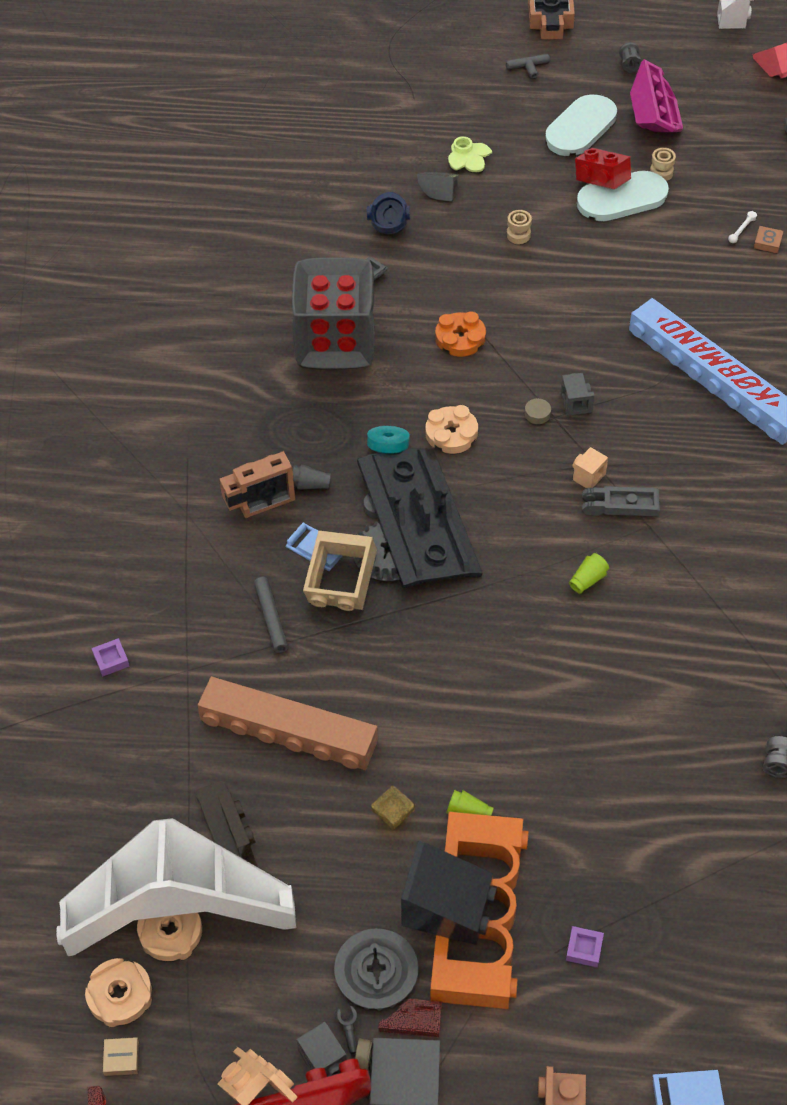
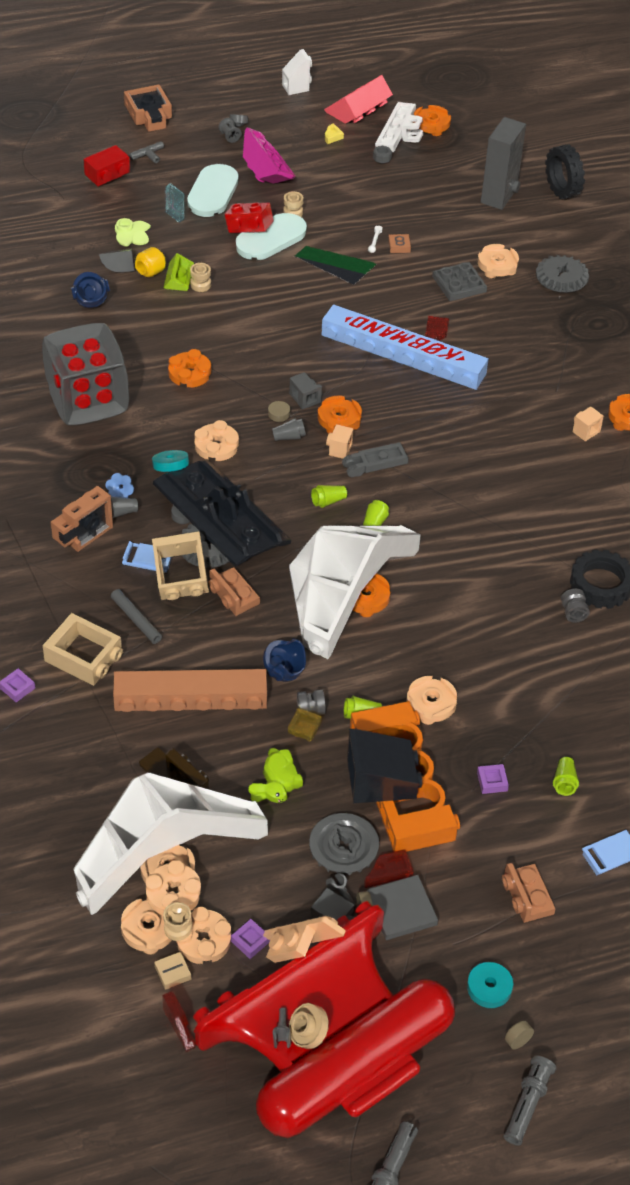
camera: 25 degrees left, 5 degrees down
none -> tan window [43,613,123,686]
none -> red brick [83,145,130,186]
none -> medium blue plant [106,473,134,498]
none -> yellow head [135,247,166,277]
none -> light nougat plate [146,860,201,915]
none -> tan wheel [163,902,192,941]
none -> lime slope [164,253,194,291]
none -> clear light blue plate [165,183,184,223]
none -> light nougat plate [176,907,231,964]
none -> nougat bracket [208,567,260,616]
none -> dark grey tile [229,114,248,127]
none -> medium lavender tile [231,919,270,959]
none -> lime animal [248,748,303,803]
none -> dark blue cap [263,639,306,682]
none -> dark grey cone [272,418,306,441]
none -> white panel [289,525,420,659]
none -> dark green sticker [295,246,376,285]
none -> flat silver wheel [297,690,325,717]
none -> lime cone [311,485,347,508]
none -> orange plate [317,396,362,433]
none -> light yellow tile [325,123,344,144]
none -> orange plate [353,573,390,617]
none -> light nougat plate [406,676,457,725]
none -> clear red tile [425,316,449,341]
none -> lime cone [553,757,579,796]

